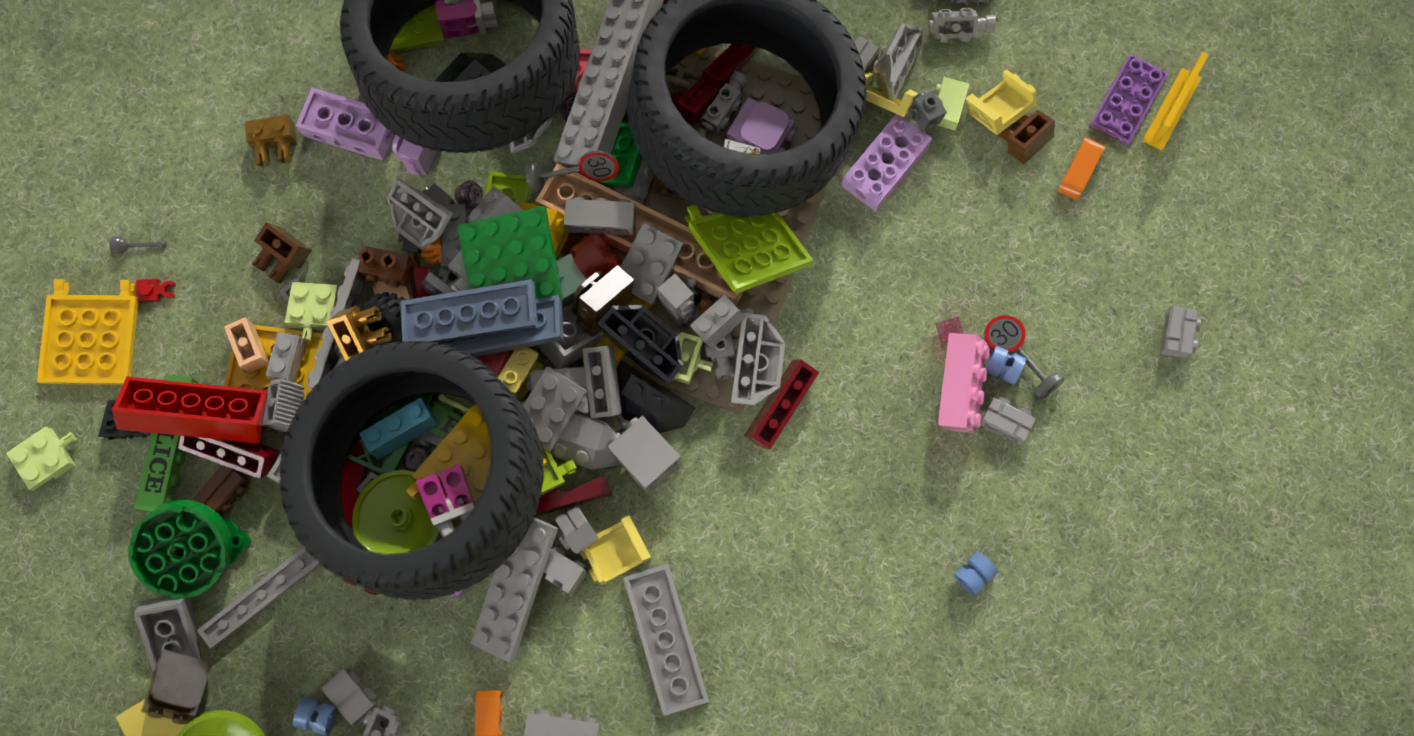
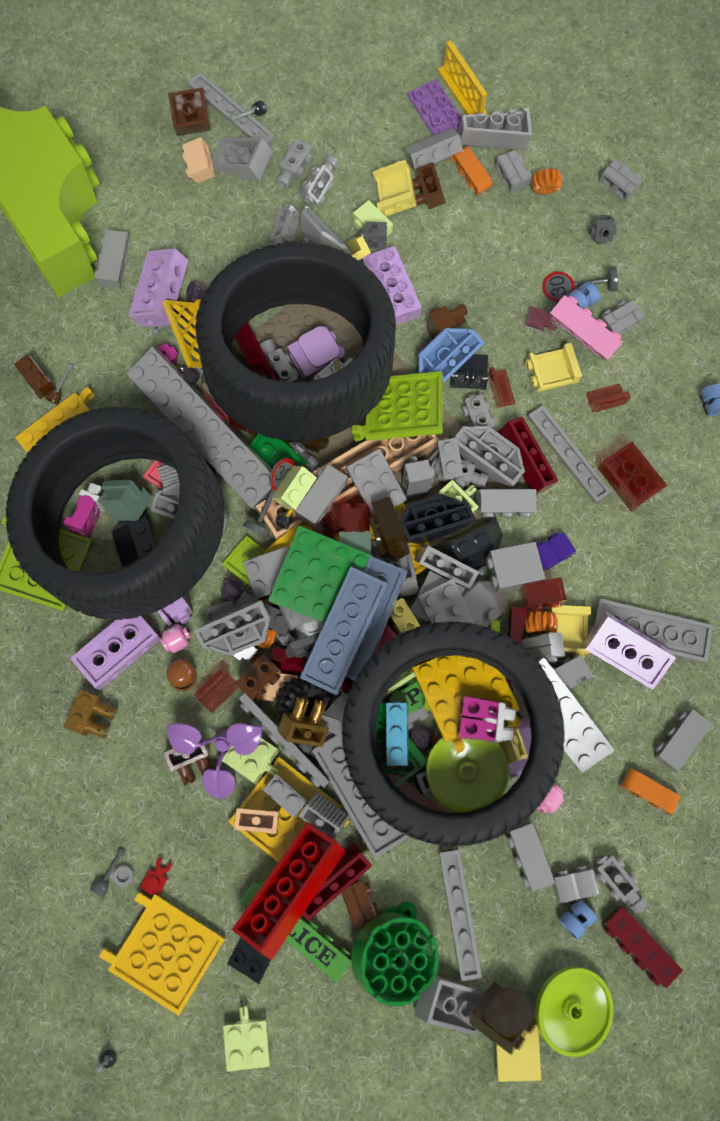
camera: 70 degrees left, 0 degrees up
none -> sand green plate [98,480,152,521]
none -> light grey tile [113,865,134,887]
none -> bright pink head [160,624,191,653]
none -> dark orange helmet [166,659,197,692]
none -> medium lavender plant [167,723,262,799]
none -> clear red panel [194,667,239,713]
none -> light grey brick [270,204,300,246]
none -> yellowish green piece [271,466,317,510]
none -> black hinge [275,494,307,530]
none -> light grey brick [404,128,463,171]
none -> medium blue wedge [418,327,485,383]
none -> reddish brown brick [427,303,468,339]
none -> black hinge [450,354,489,390]
none -> light grey wedge [458,108,532,150]
none -> light grey brick [461,394,495,429]
none -> light grey brick [476,489,537,517]
none -> clear red panel [488,367,515,408]
none -> light grey brick [495,150,532,194]
none -> light grey brick [506,823,555,892]
none -> clear red brick [520,577,567,612]
none -> light yellow panel [525,343,582,392]
none -> orange gear [525,611,558,635]
none -> light grey plate [527,405,612,504]
none -> orange gear [532,168,562,195]
none -> dark purple brick [536,532,576,572]
none -> bright pink head [537,784,564,814]
none -> brick [583,611,676,690]
none -> clear red panel [586,384,631,413]
none -> dark grey brick [589,215,616,244]
none -> clear red brick [597,441,668,512]

